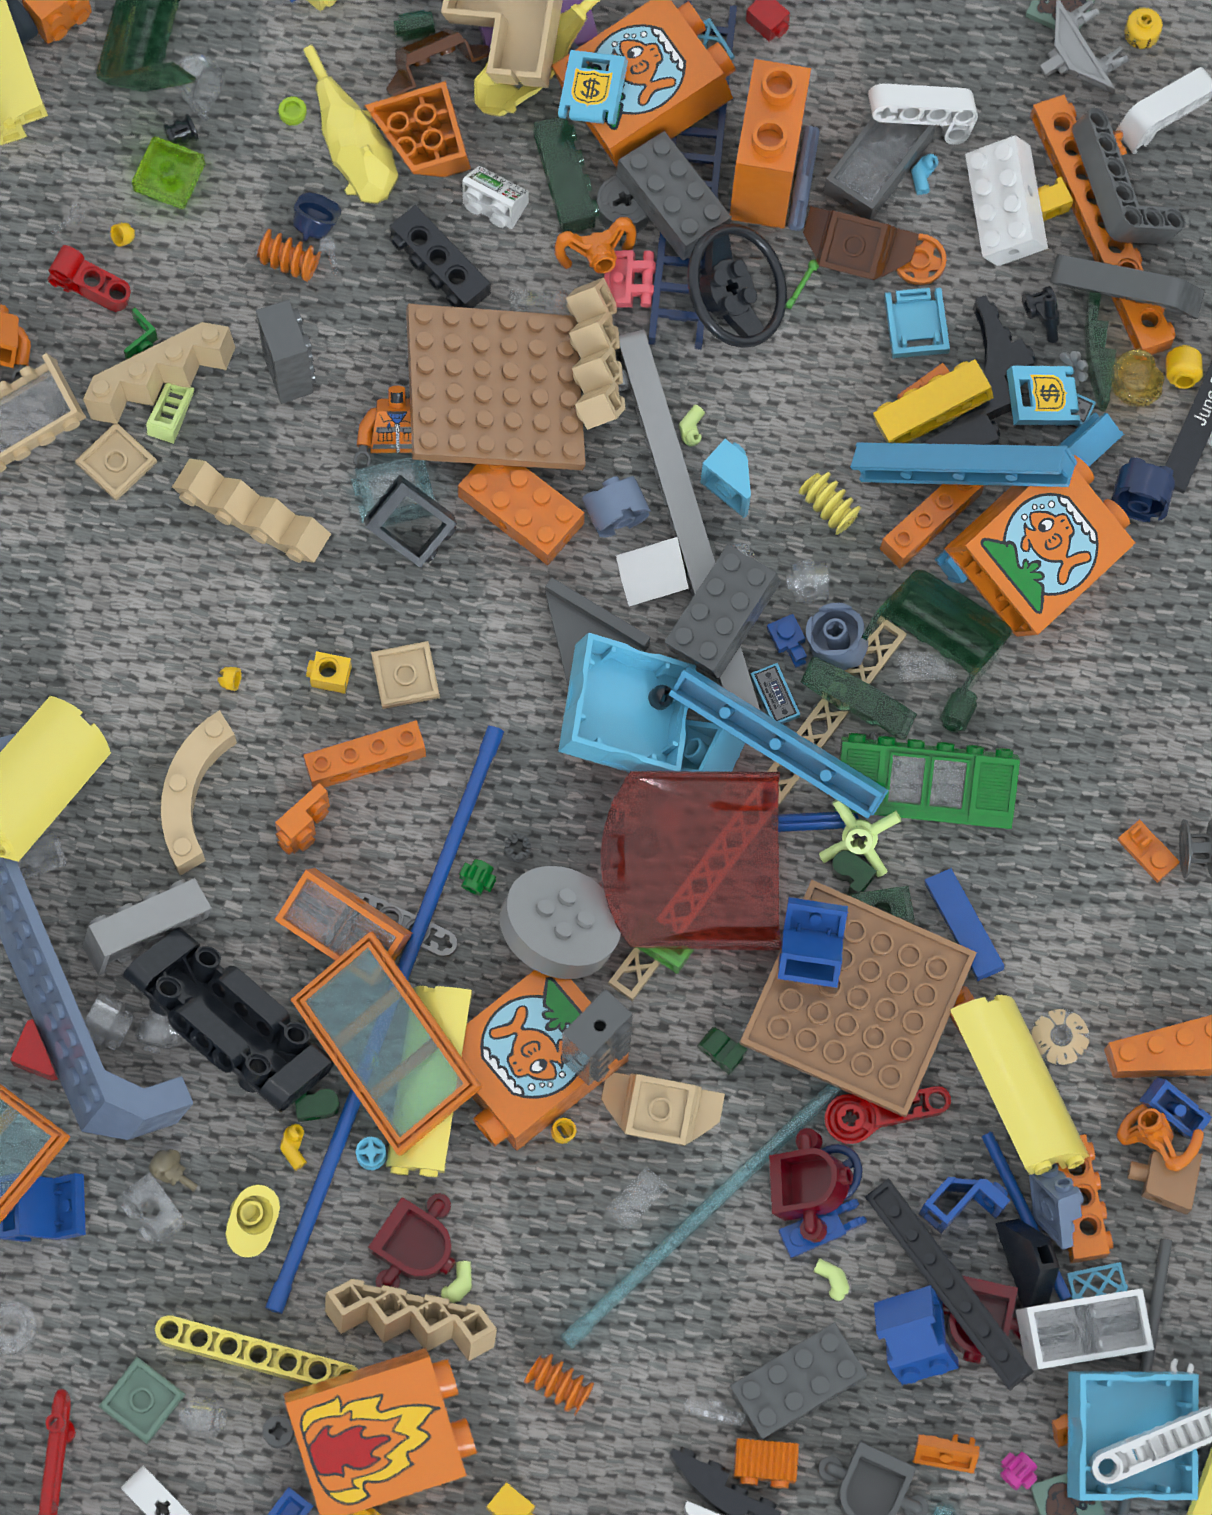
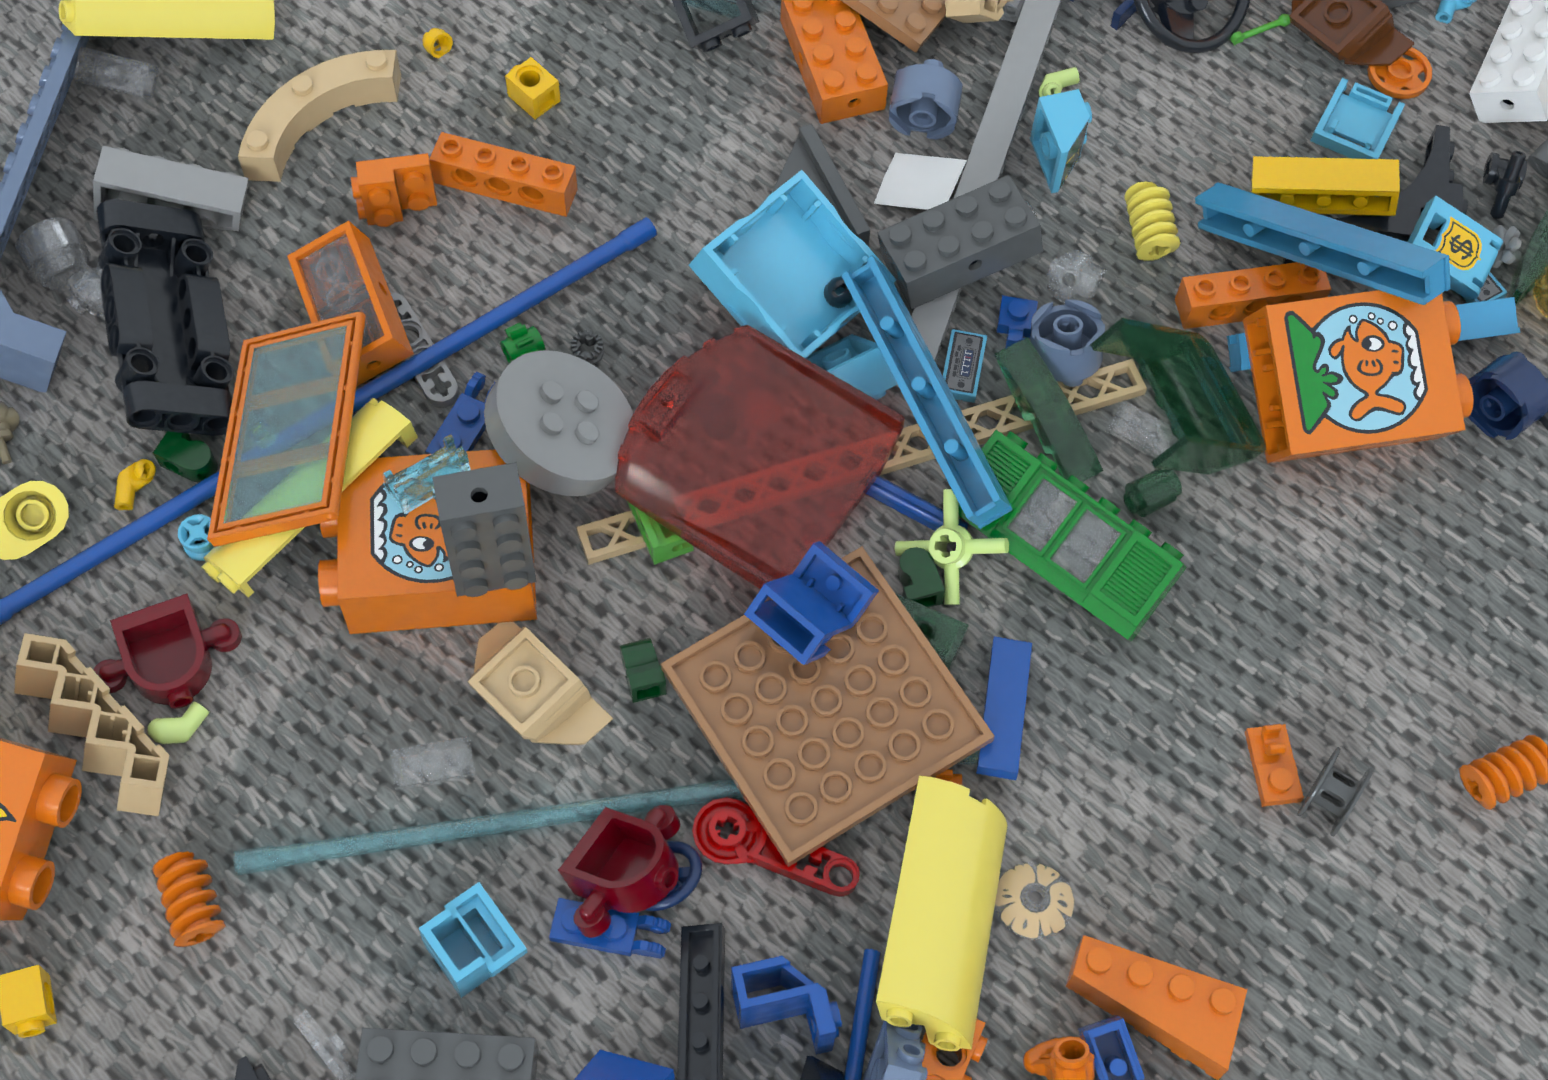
camera: 35 degrees right, 10 degrees down
tan tile [371,641,440,709] -> none
yellow hinge [551,1118,576,1144] -> none
yellowish green arm [813,1258,850,1301] -> none
none -> clear light blue hinge [382,434,470,515]
none -> medium azure plate [419,882,528,998]
none -> blue hinge [425,371,497,454]

